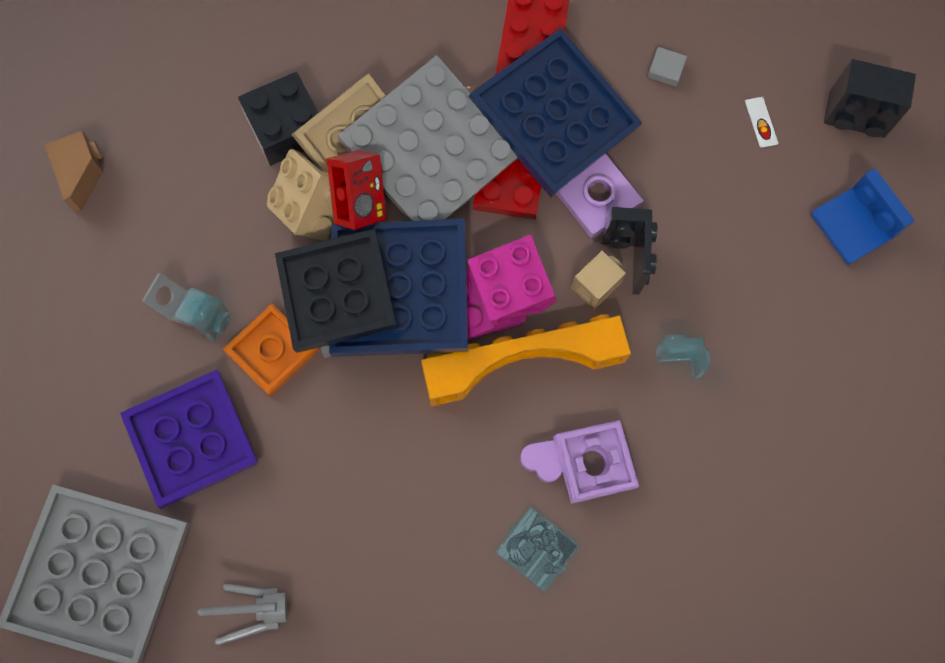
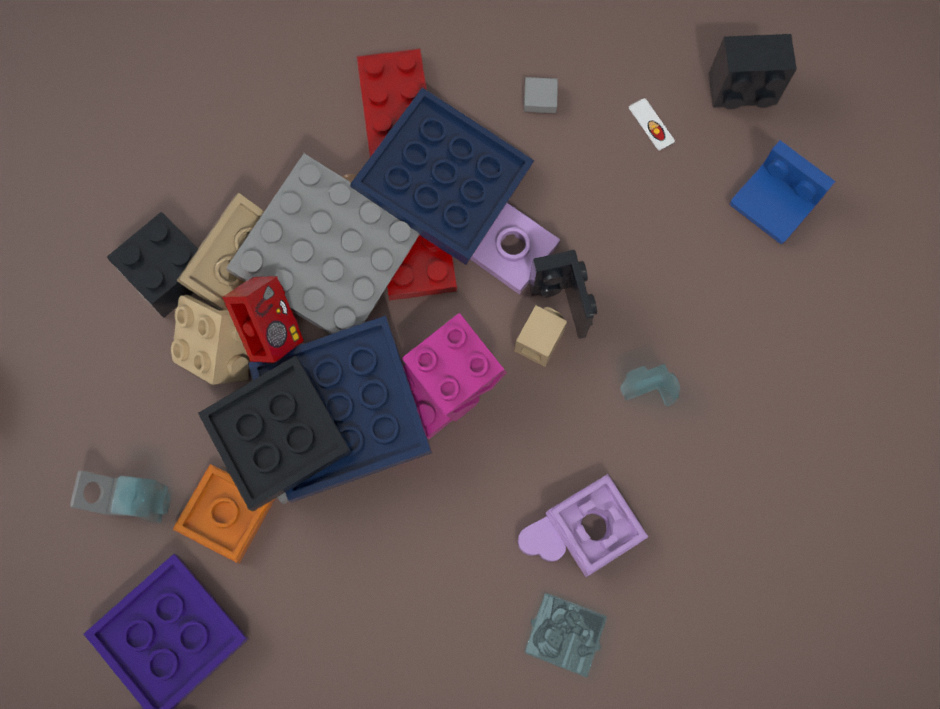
camera: 15 degrees left, 0 degrees up
light orange arch [421,314,631,407] -> none

